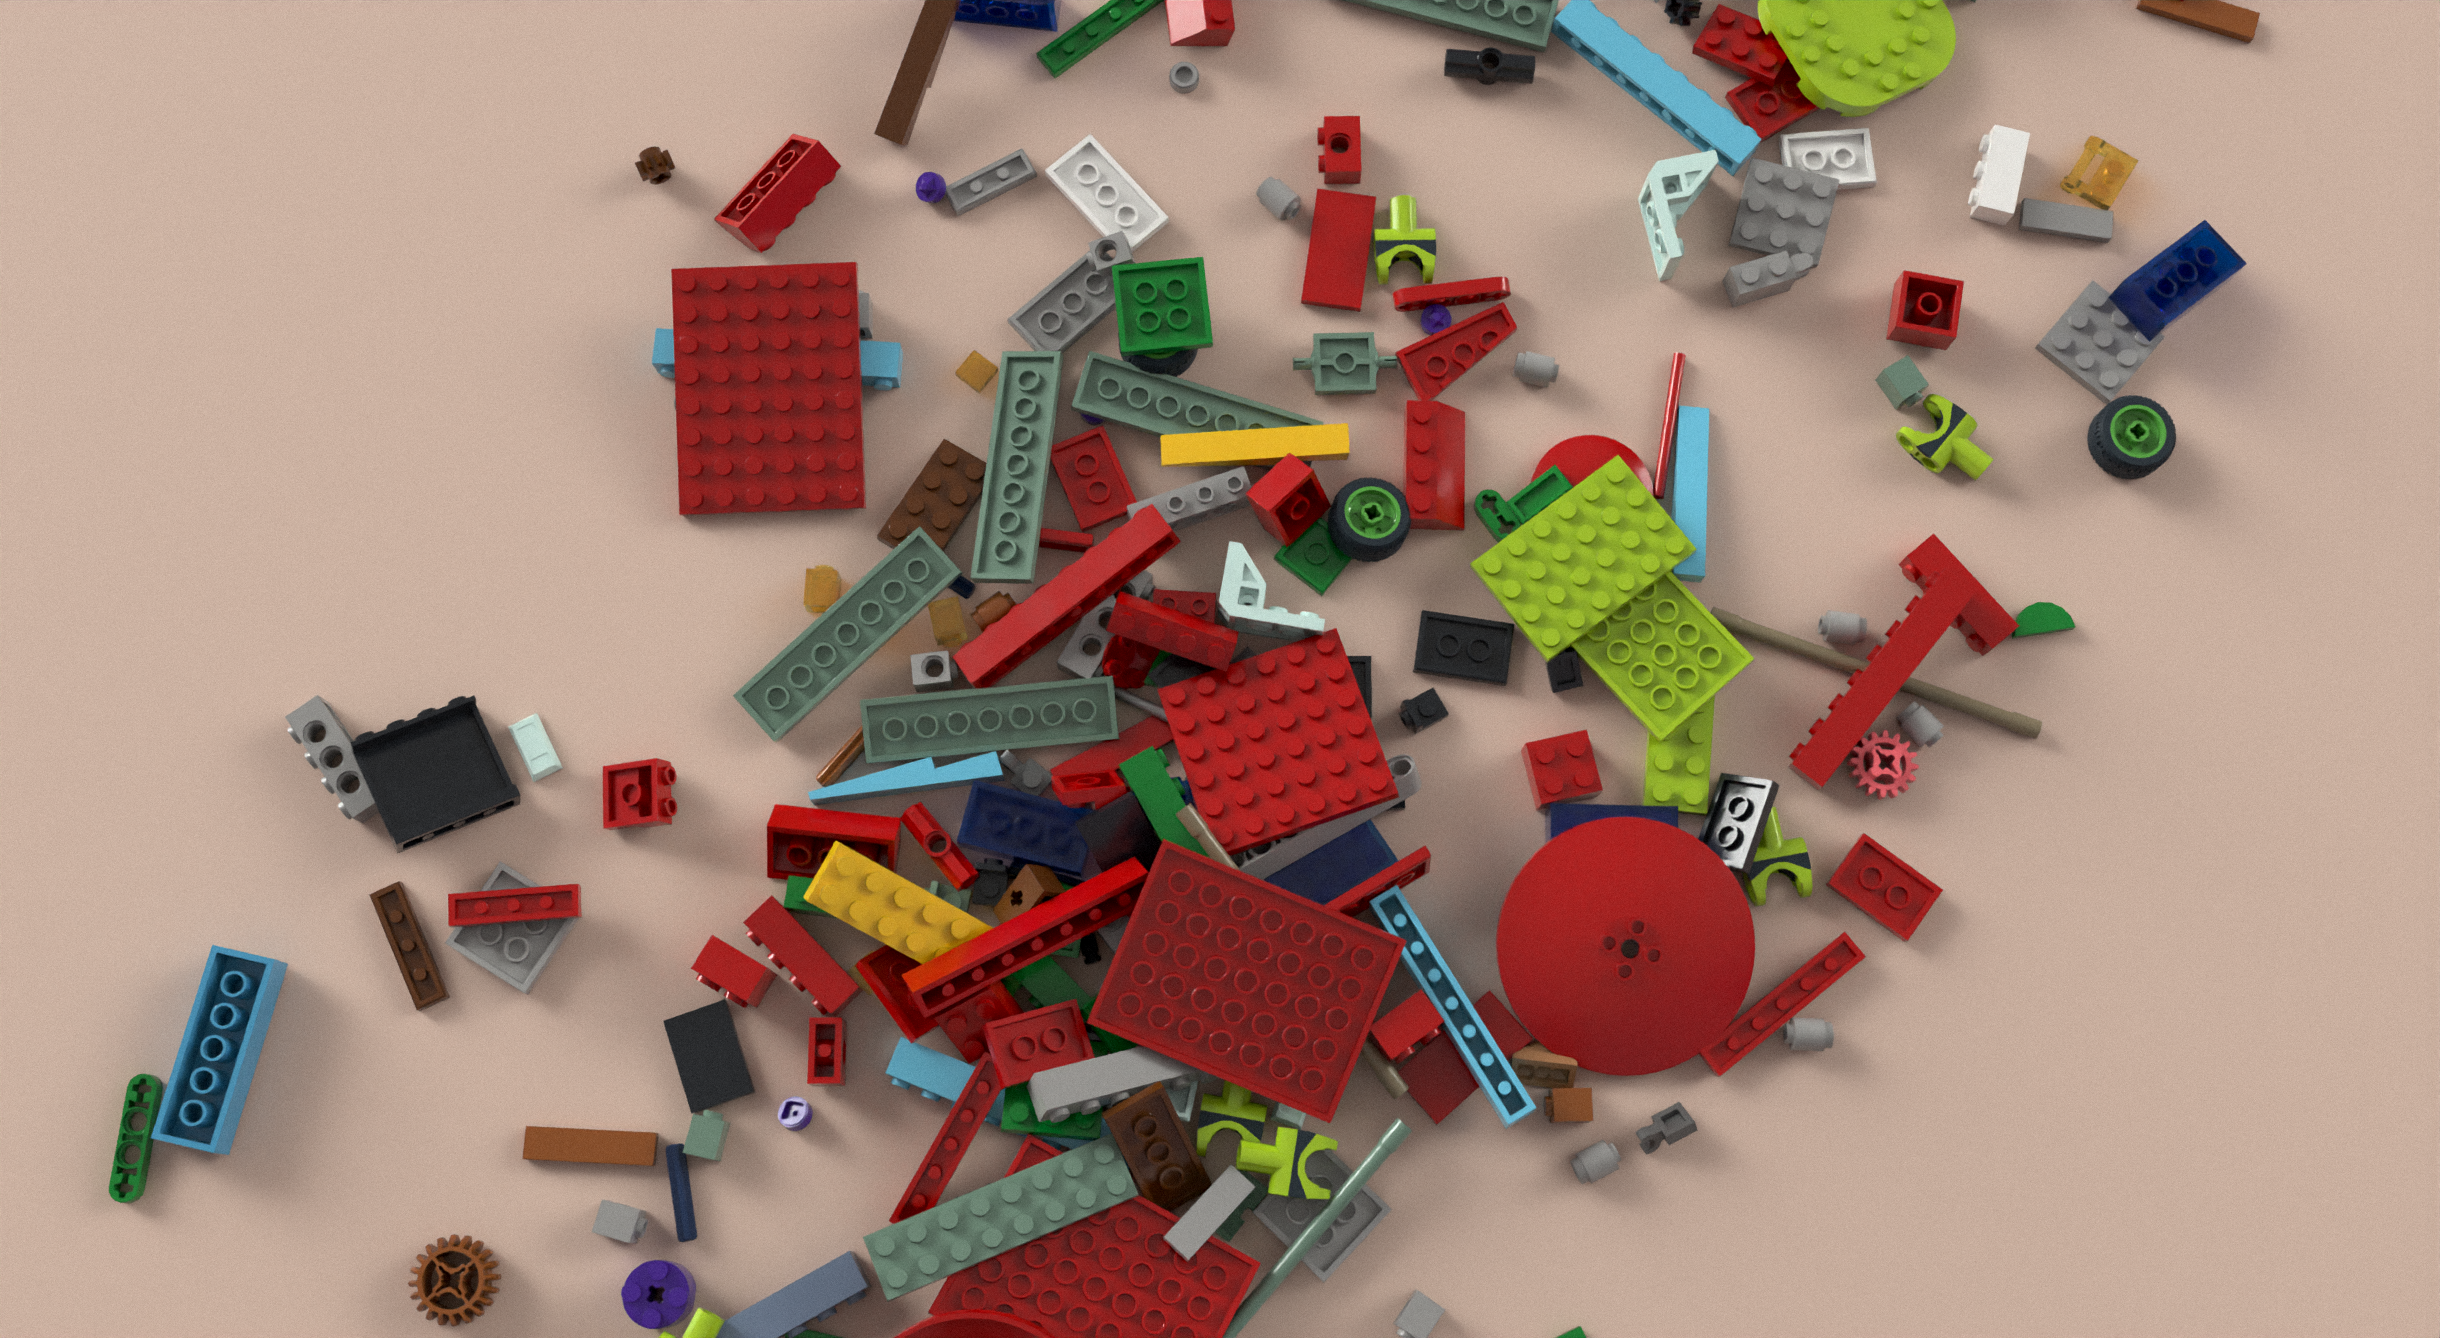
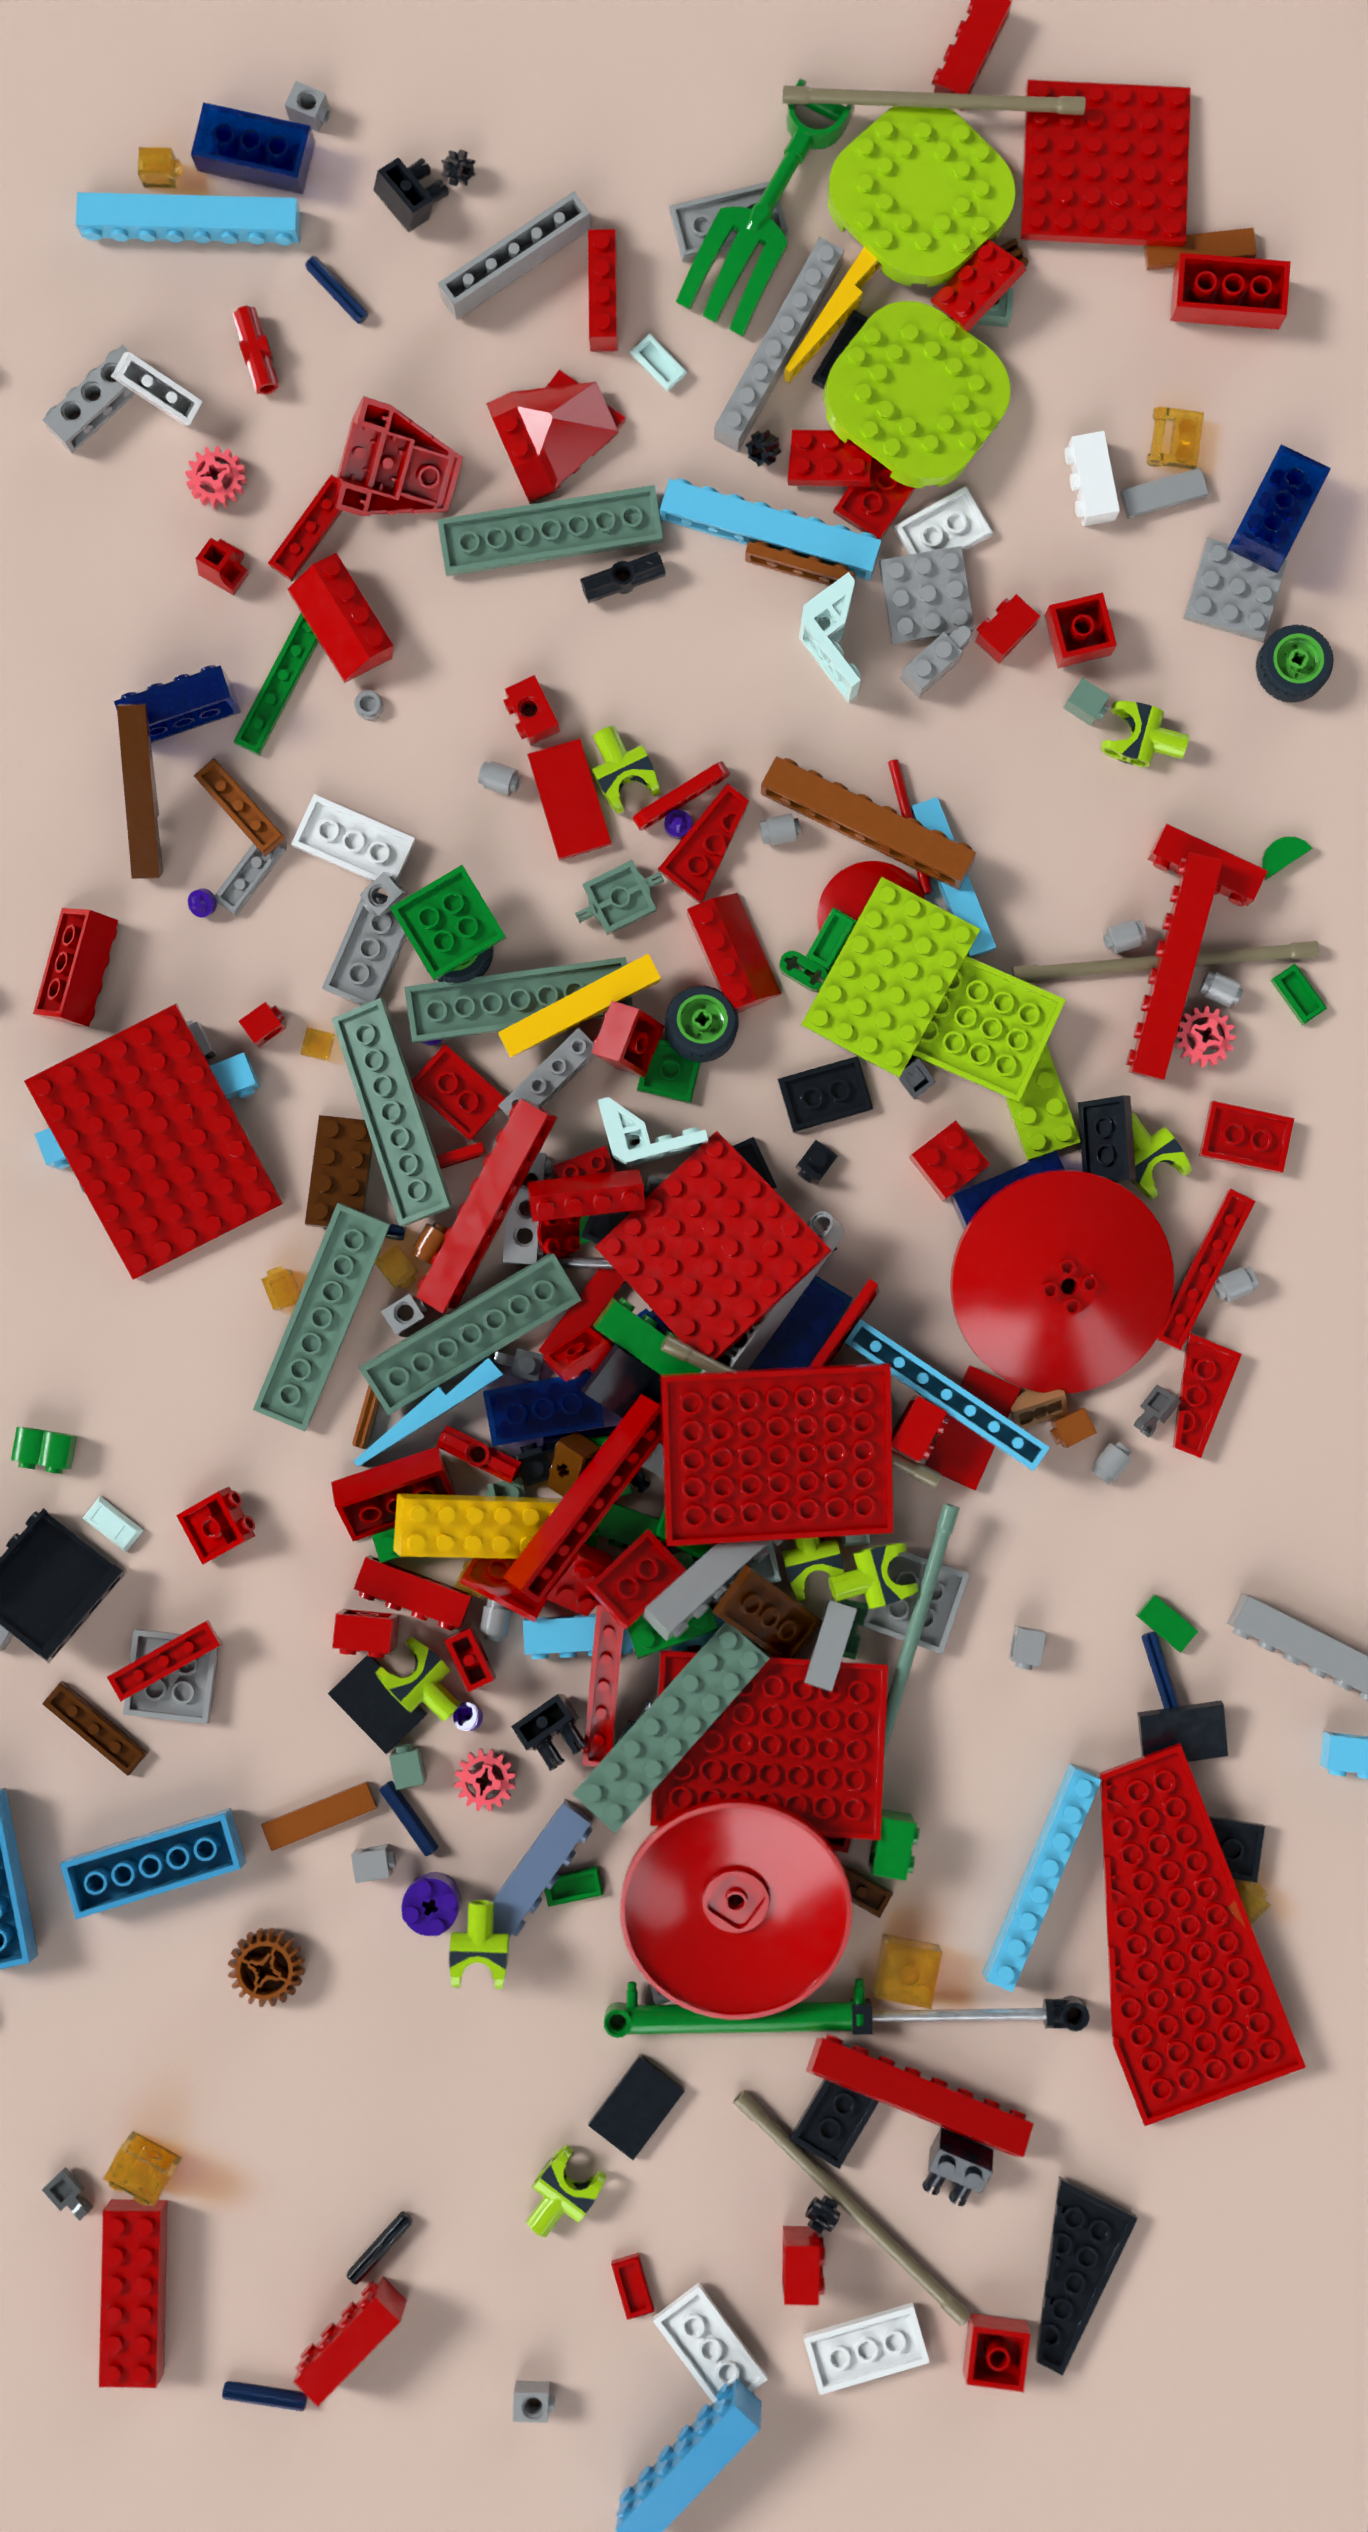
camera: 20 degrees left, 10 degrees up
none -> green brick [11,1427,77,1474]
none -> dark azure brick [60,1808,247,1919]
none -> dark orange tile [194,758,286,857]
none -> red brick [238,1002,286,1047]
none -> lime connector [375,1637,461,1722]
none -> coral gear [454,1748,516,1811]
none -> light grey brick [480,1599,511,1641]
none -> black brick [511,1694,588,1771]
none -> dark orange plate [745,541,855,586]
none -> dark orange brick [761,756,976,890]
none -> red brick [975,594,1041,664]
none -> red brick [1170,253,1291,330]
none -> red wing [1173,1333,1242,1458]
none -> green tile [1270,963,1327,1025]

